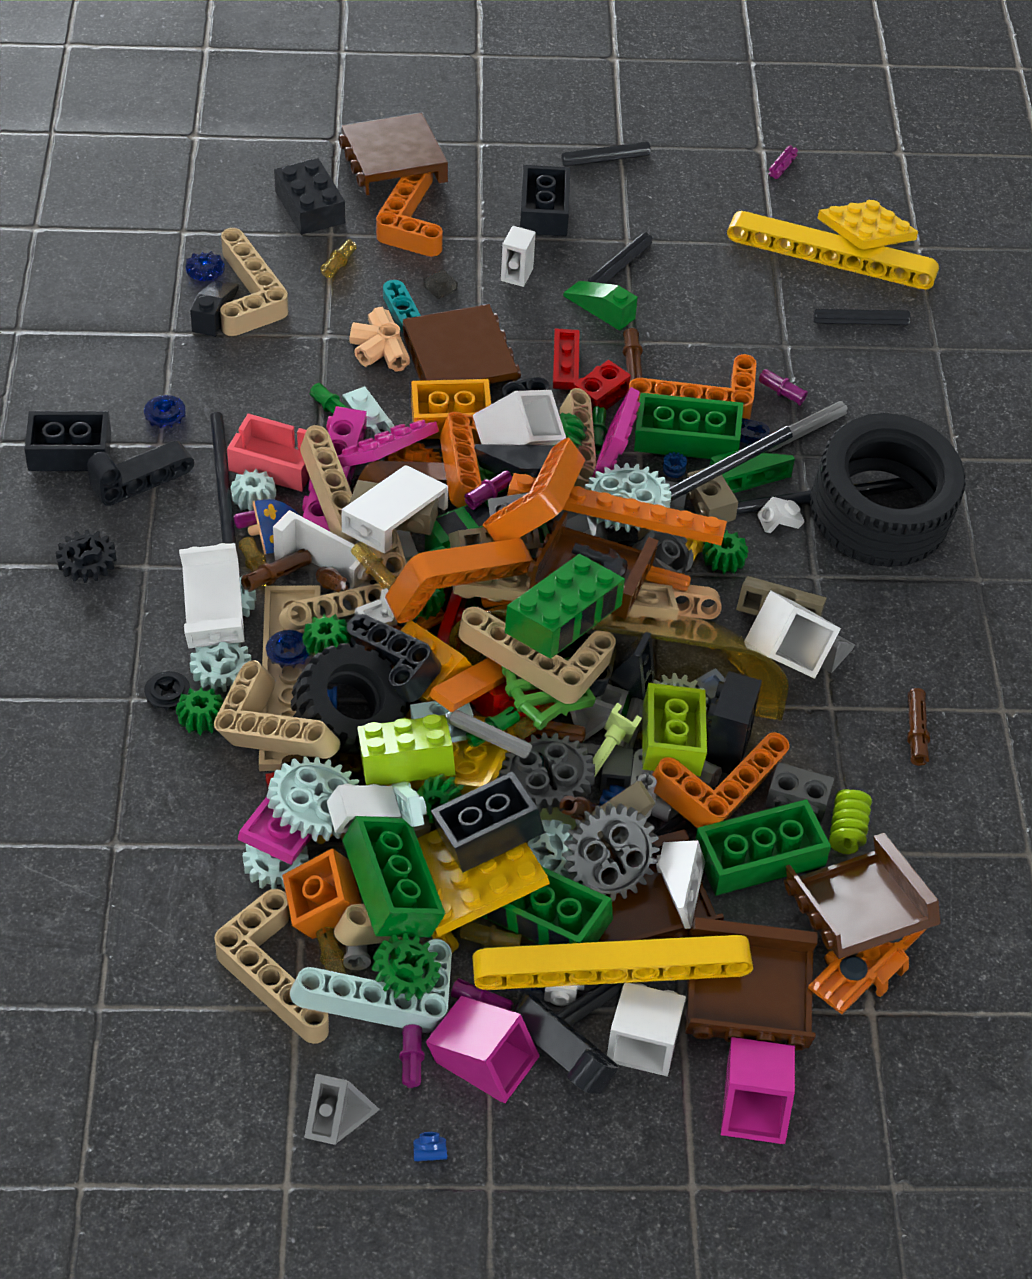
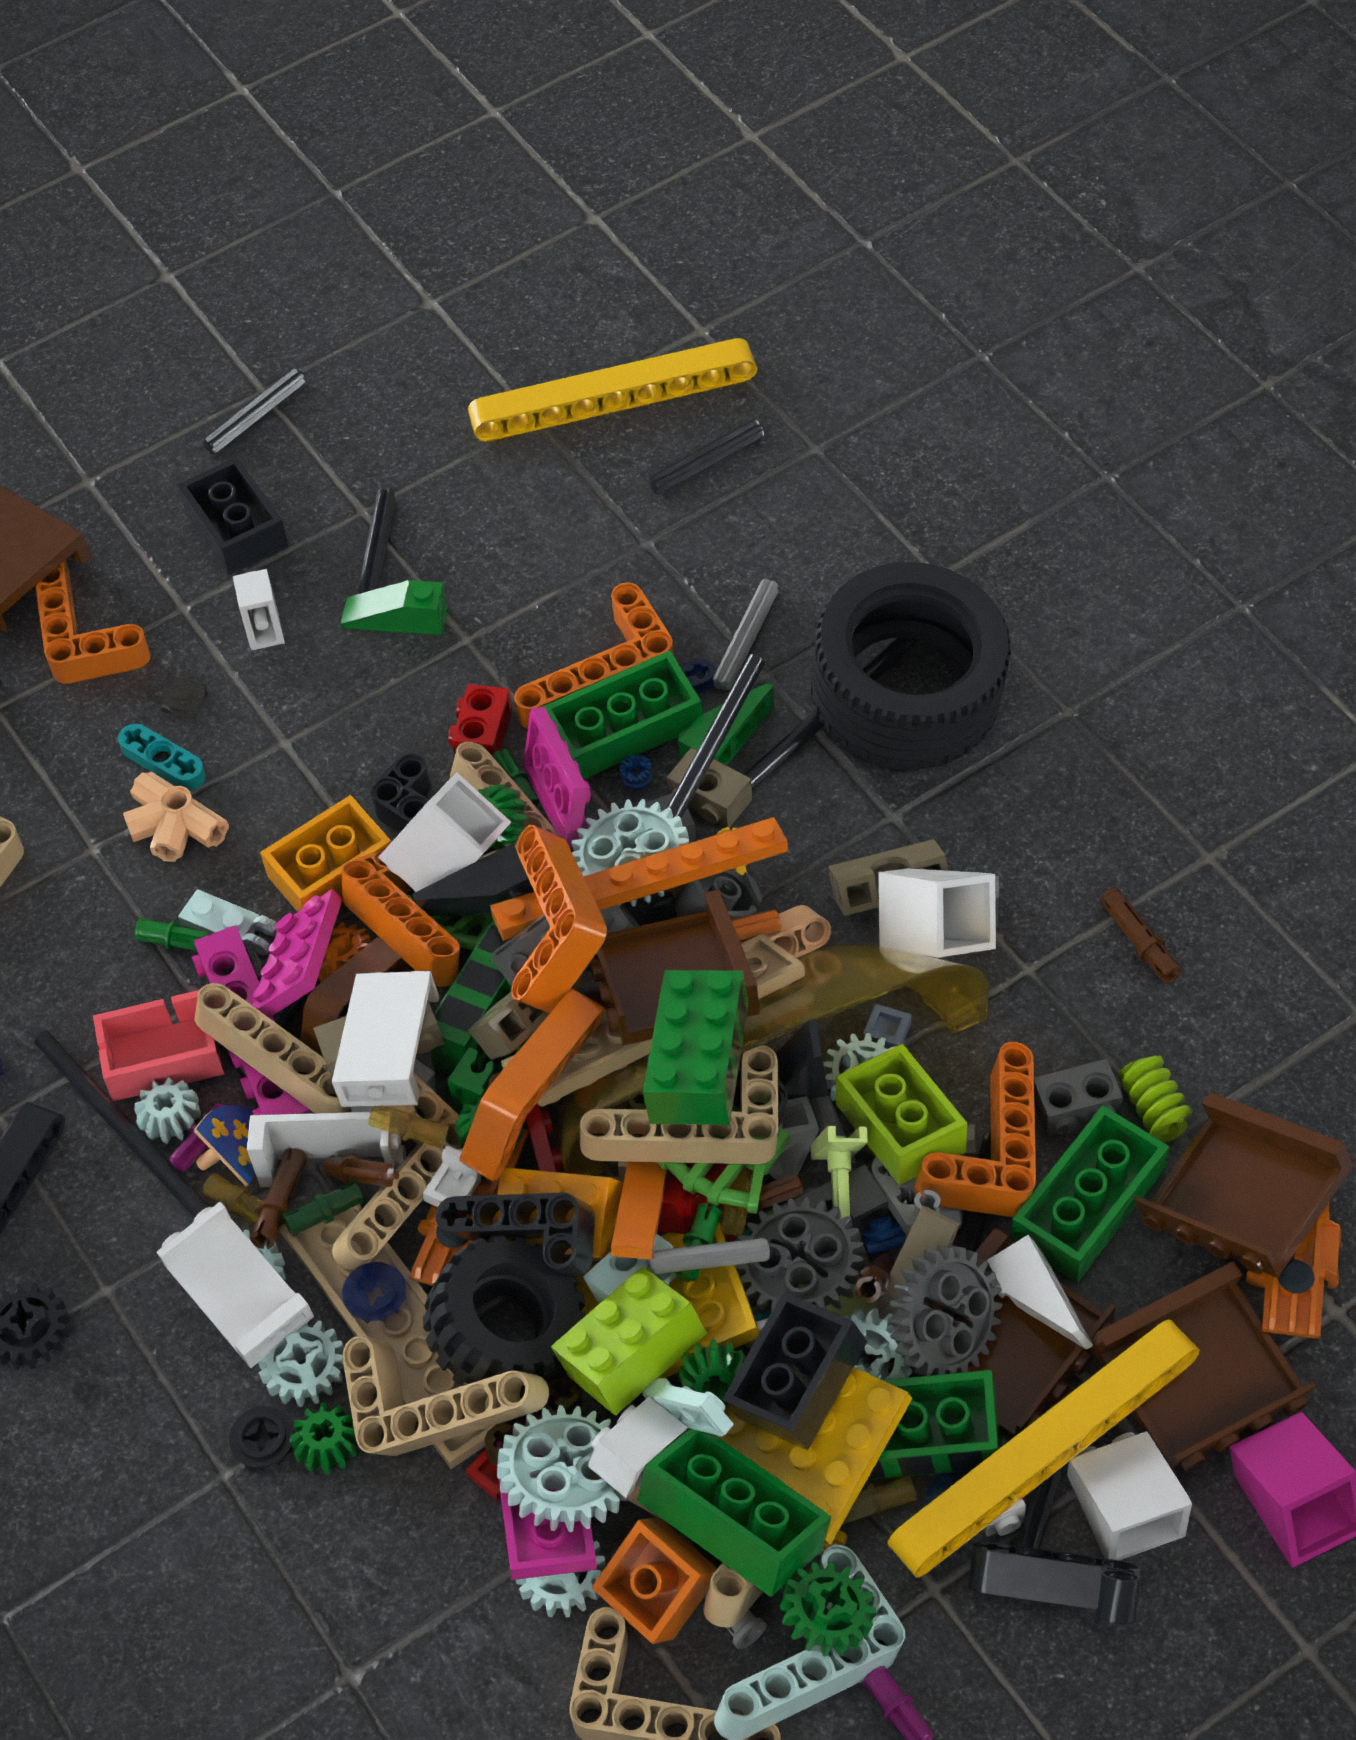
camera: 25 degrees left, 5 degrees up
green gear [302,613,352,656] -> none
clear yellow axle [316,927,346,974] -> none
clear yellow axle [320,239,357,278] -> none
reddish brown panel [403,304,521,384] -> none
dark pink slope [426,996,540,1103] -> none
magenta axle [451,978,514,1011] -> none
magenta axle [464,470,512,510] -> none
red plate [553,329,580,390] -> none
black piece [572,543,628,577] -> none
reddish brown axle [623,328,643,381] -> none
green gear [702,529,748,575] -> none
black brick [705,671,762,774] -> none
white bracket [758,497,805,533] -> none
magenta axle [759,369,808,405] -> none
magenta axle [768,145,798,179] -> none
yellow plate [817,200,918,250] -> none
none -> dark green pin [282,1180,364,1237]

